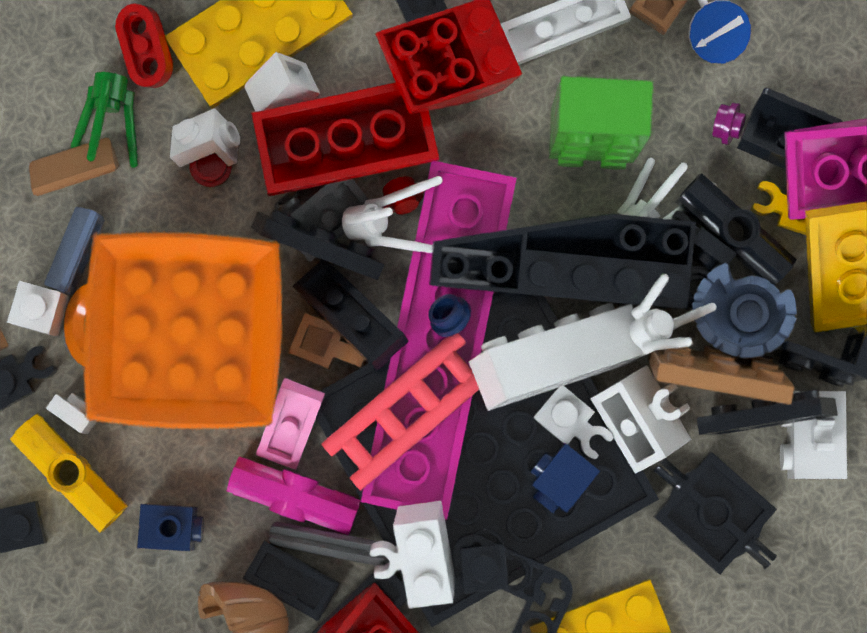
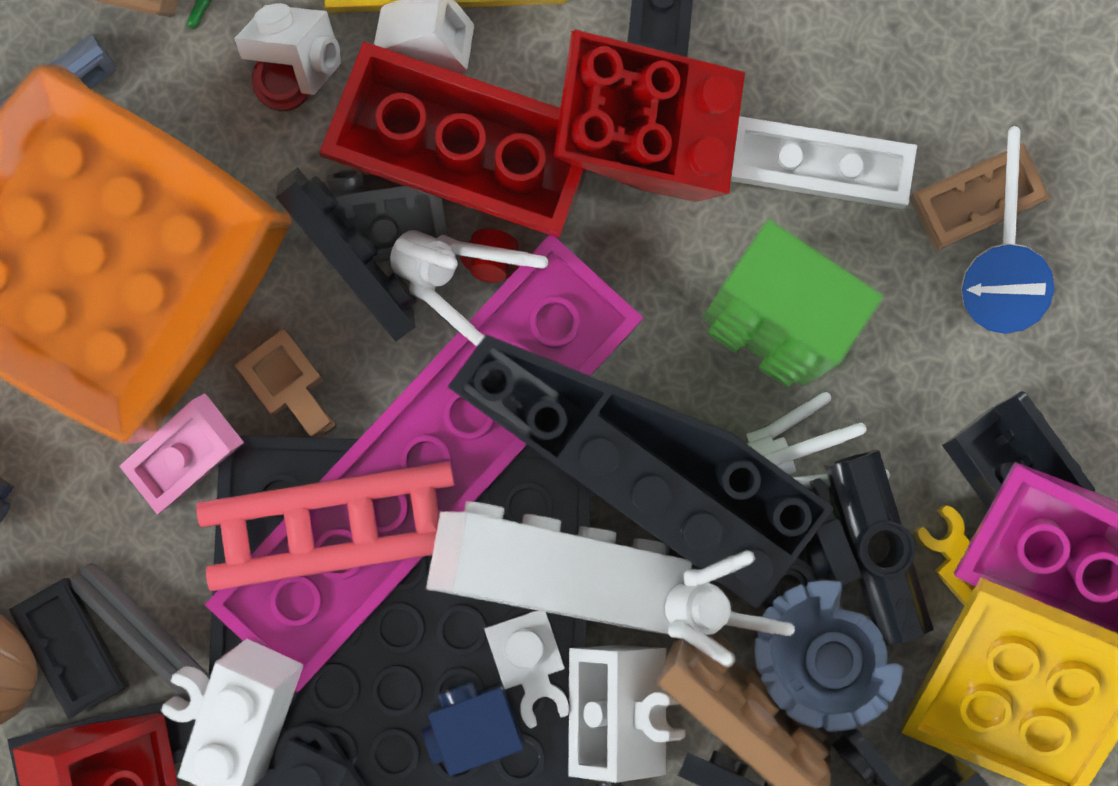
camera: 30 degrees right, 0 degrees up
dark pink piece [226,456,361,535] -> none
black plate [293,259,409,371] -> none
dark blue plate [428,294,471,337] -> none
magenta plate [712,102,746,145] -> none

